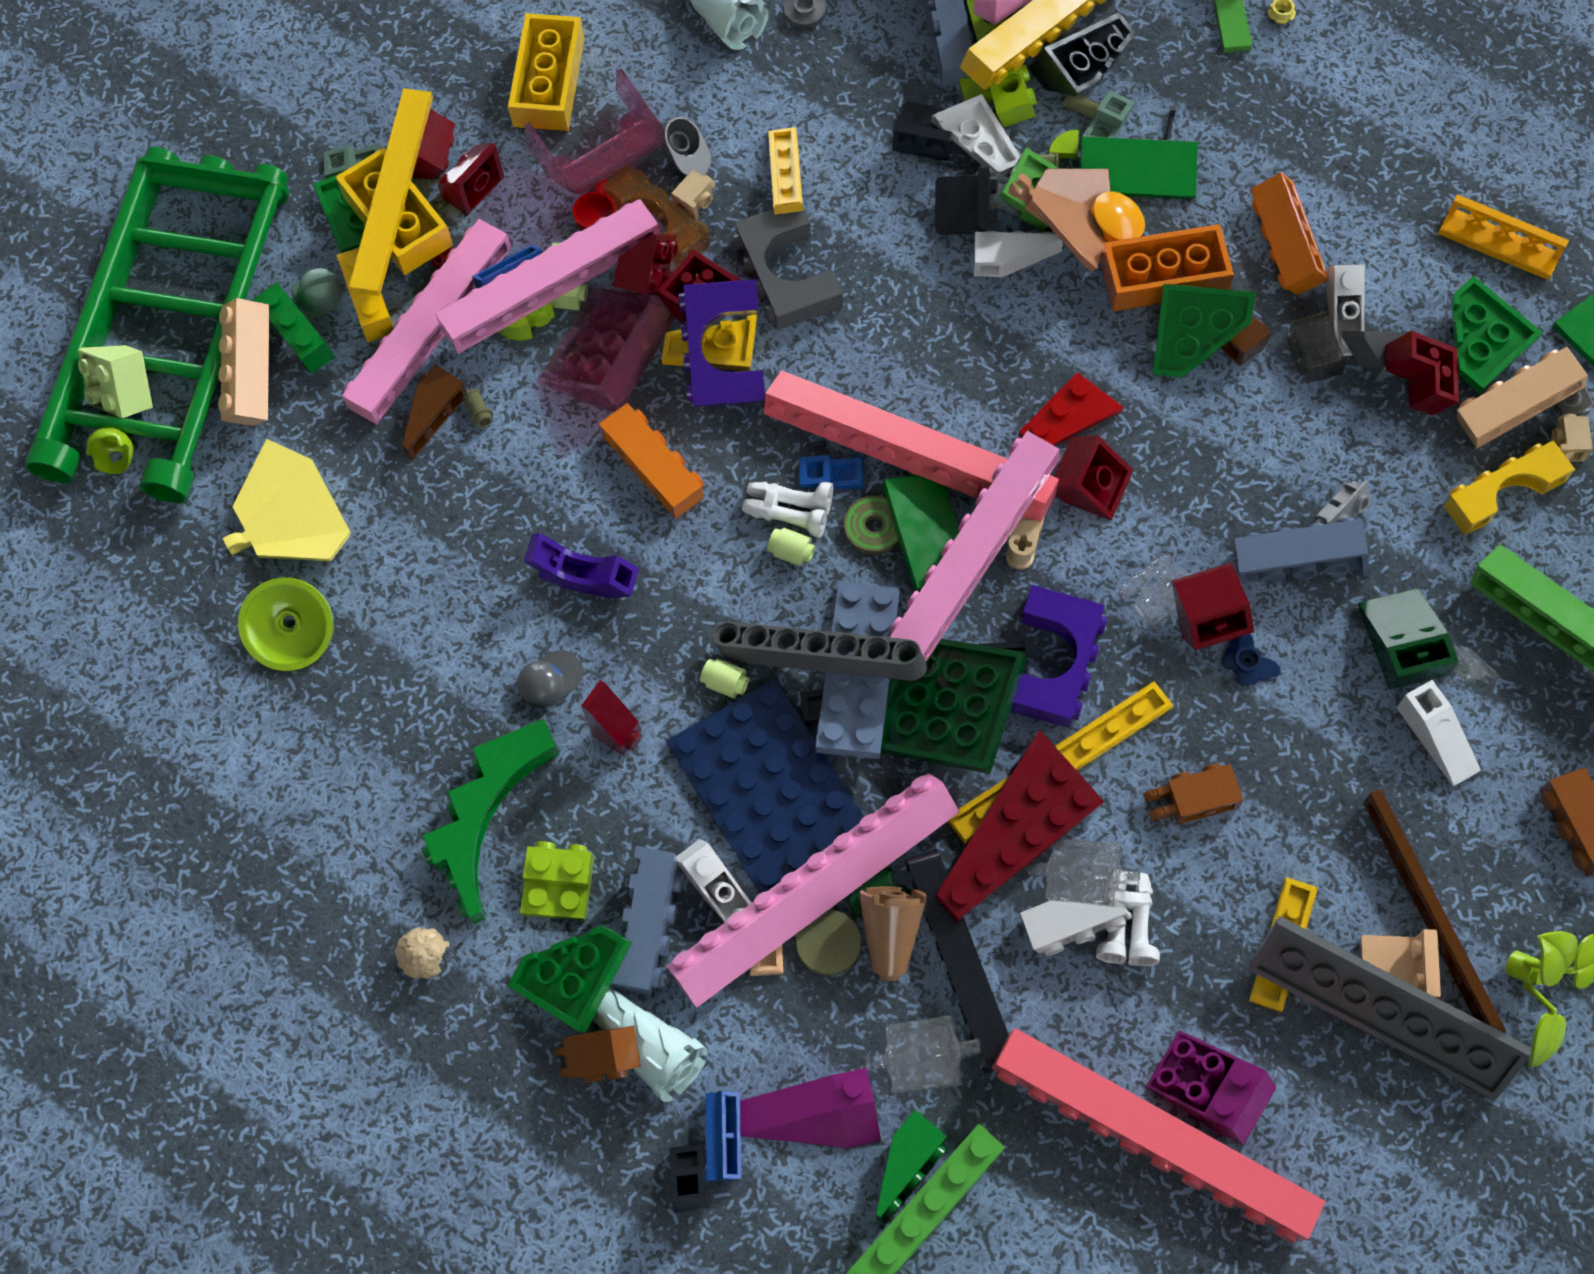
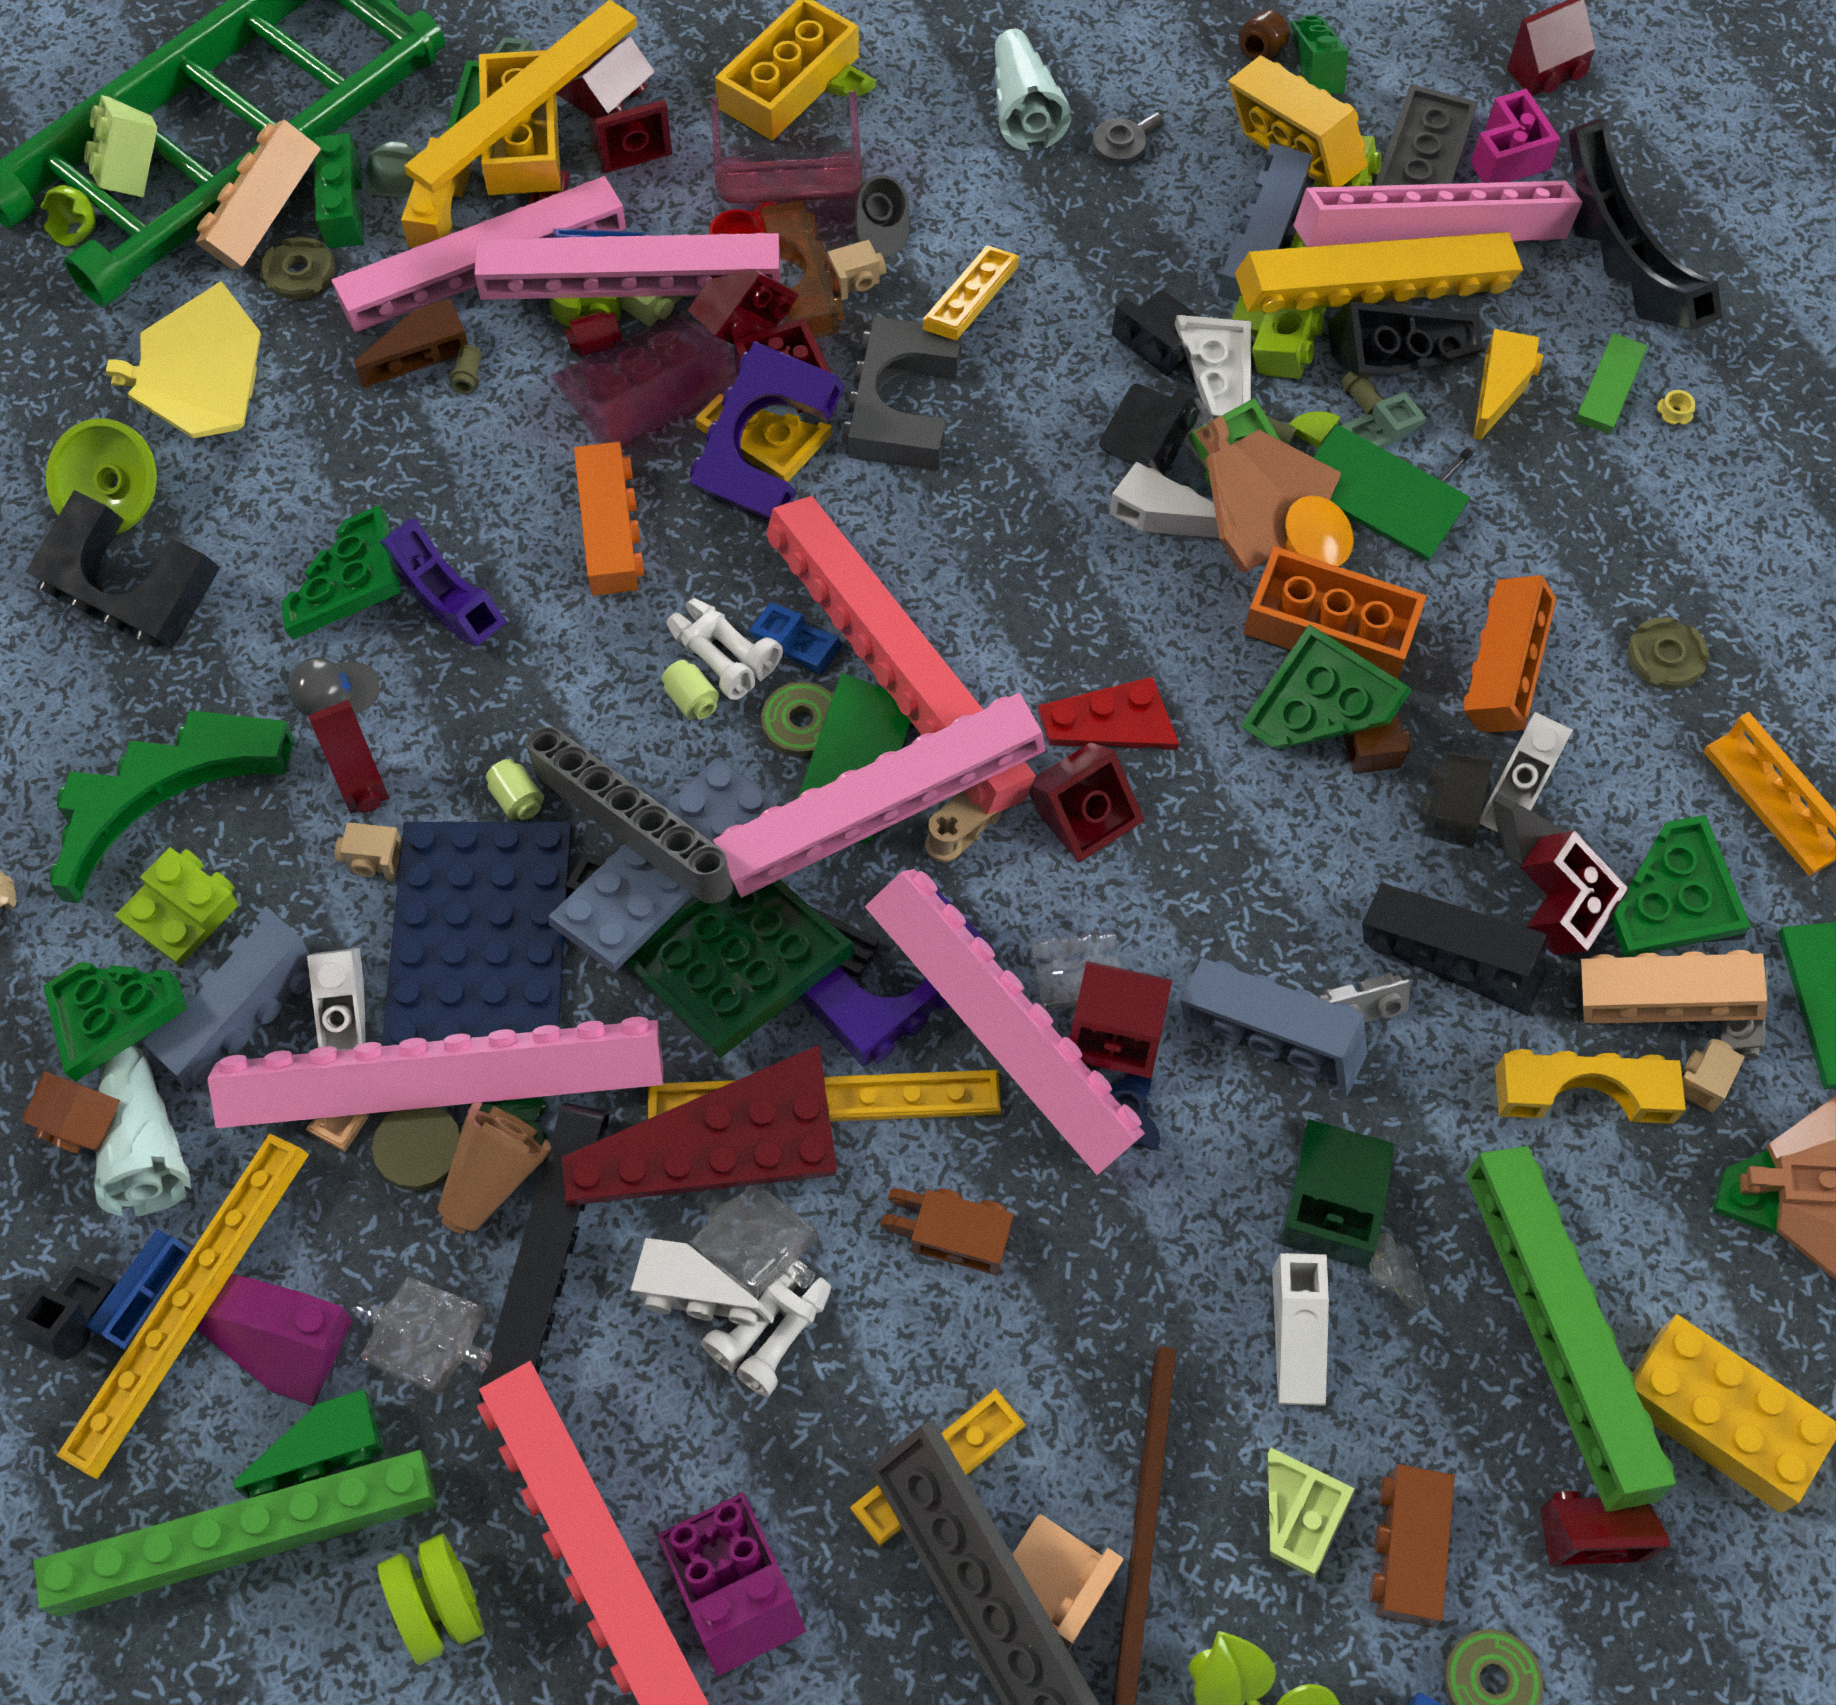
camera: 25 degrees right, 5 degrees down
none -> black arch [26,490,221,649]
none -> yellow tile [56,1133,309,1479]
none -> olive tile [261,236,335,300]
none -> green plate [281,505,401,640]
none -> tan brick [335,822,402,882]
none -> lime wheel [377,1533,484,1666]
none -> dark red brick [565,310,623,357]
none -> lime tile [827,64,876,97]
none -> bright pink brick [865,869,1145,1175]
none -> yellowish green wing [1268,1448,1355,1578]
none -> black wedge [1362,882,1547,1016]
none -> yellow slope [1473,329,1543,440]
none -> olive tile [1627,617,1710,690]

